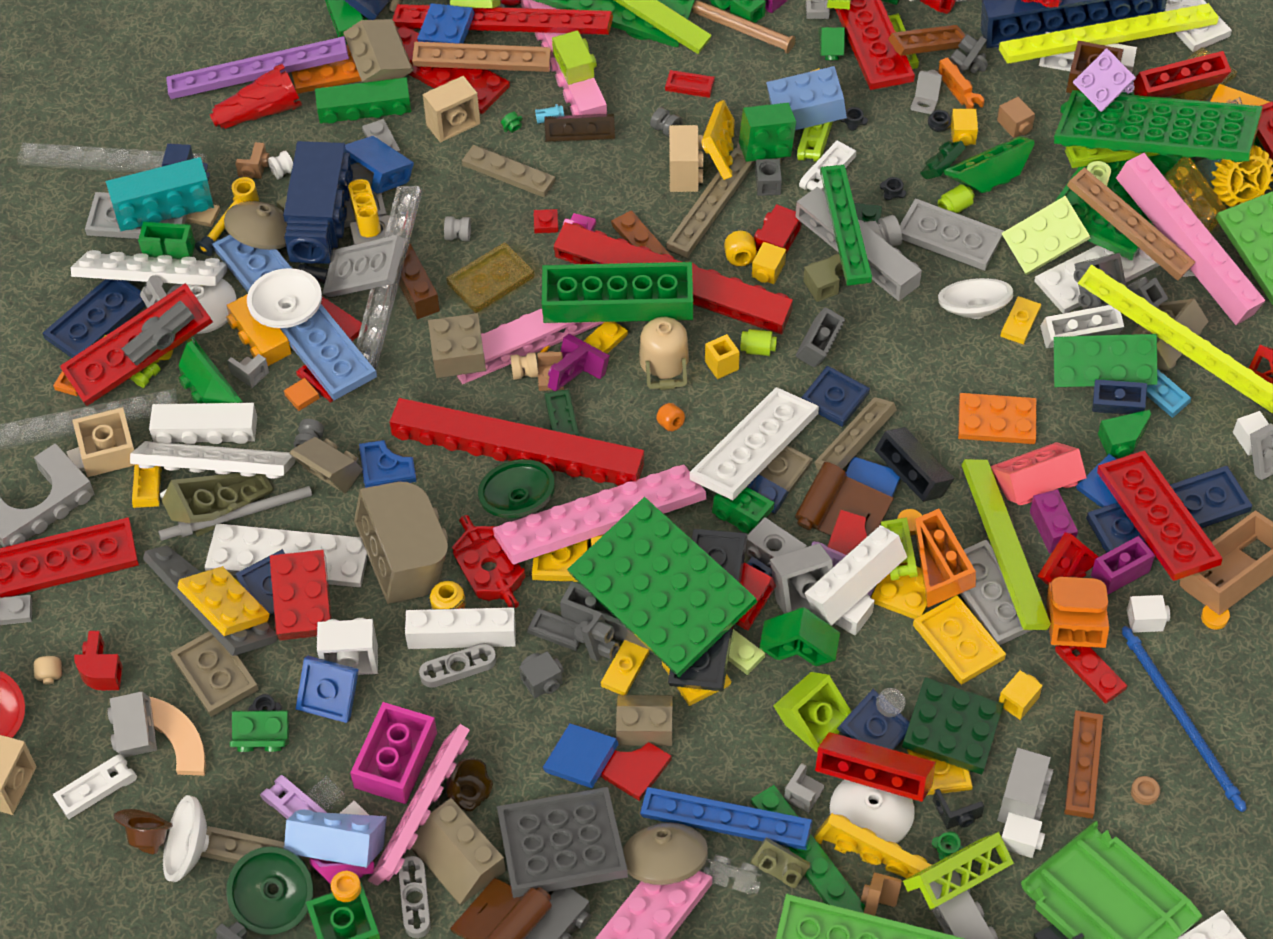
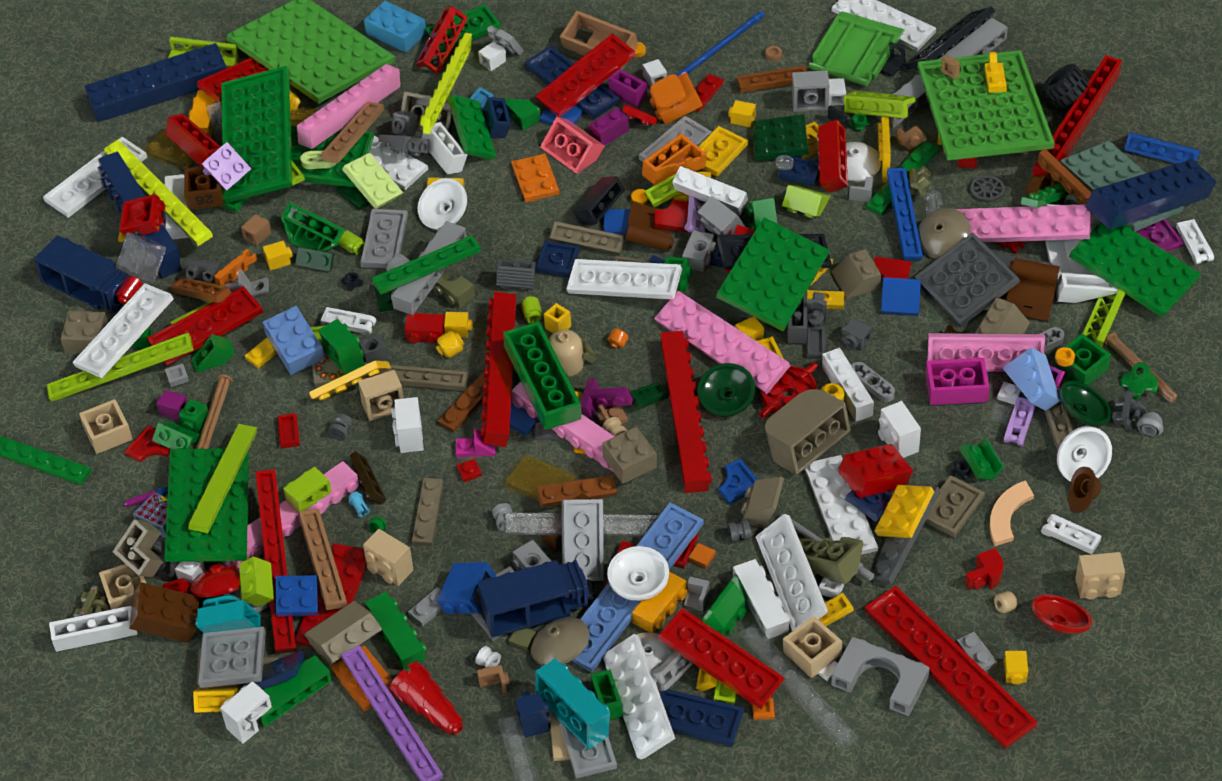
camera: 110 degrees left, 5 degrees down
light grey brick [108,692,157,757] -> none
dark grey piece [122,301,195,366] -> none
yellow piece [195,177,259,256] -> none
tile [296,656,359,723] -> none
yellow beam [348,179,381,238] -> none
black plate [928,110,951,132] -> none
lime tile [961,459,1051,630] -> none
none -> white brick [391,397,424,453]
none -> dark orange plate [536,475,618,508]

